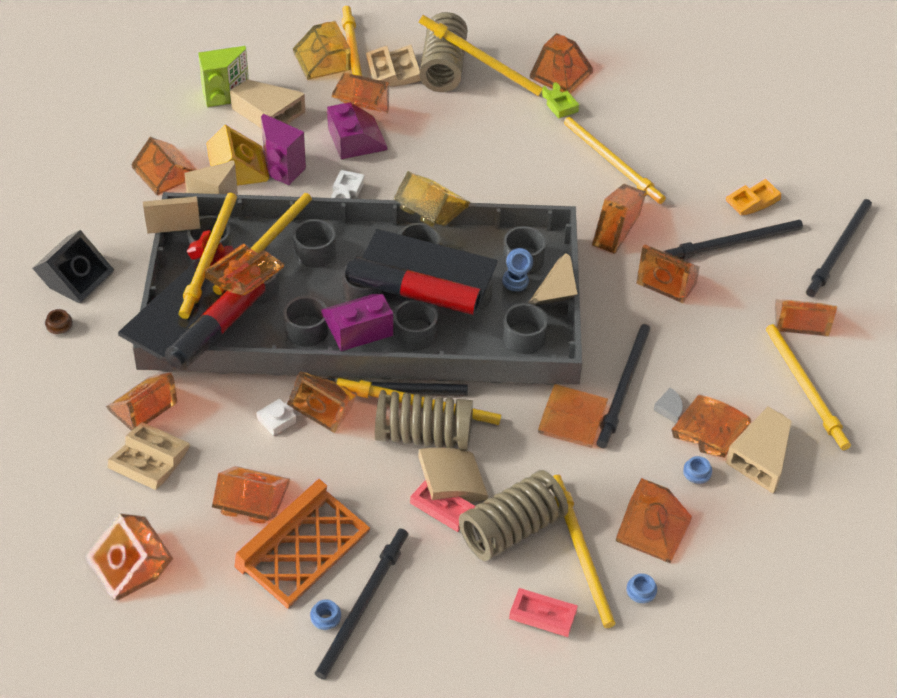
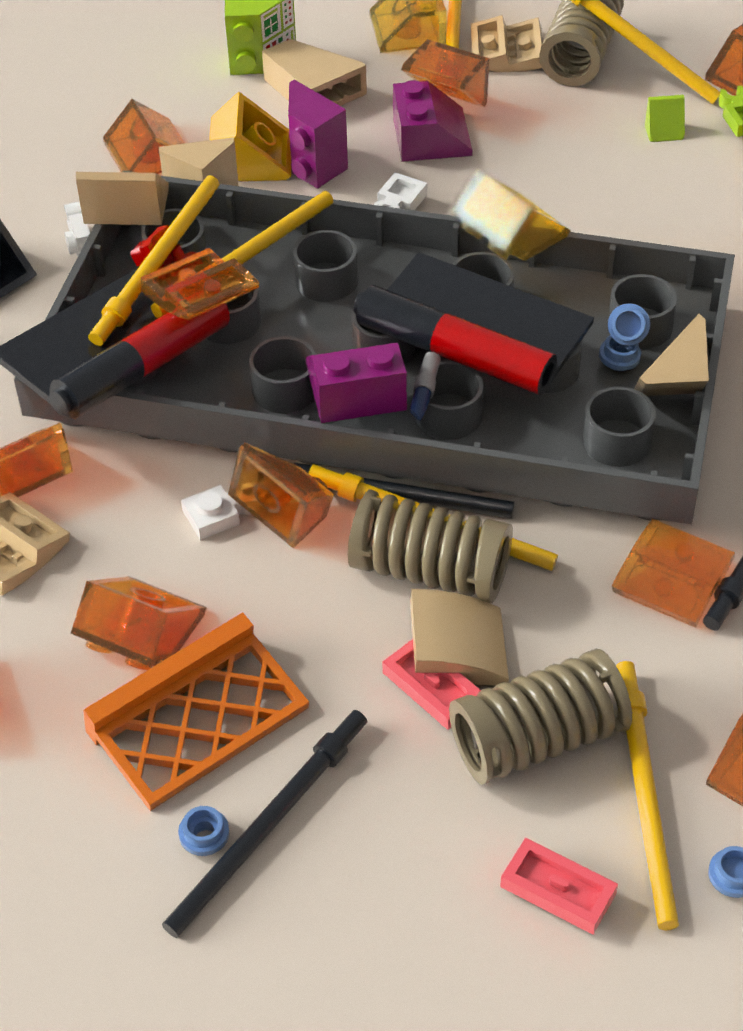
camera: 15 degrees right, 0 degrees up
none -> white plate [64,202,90,257]
none -> piece [410,352,441,421]
none -> lime slope [645,95,685,142]

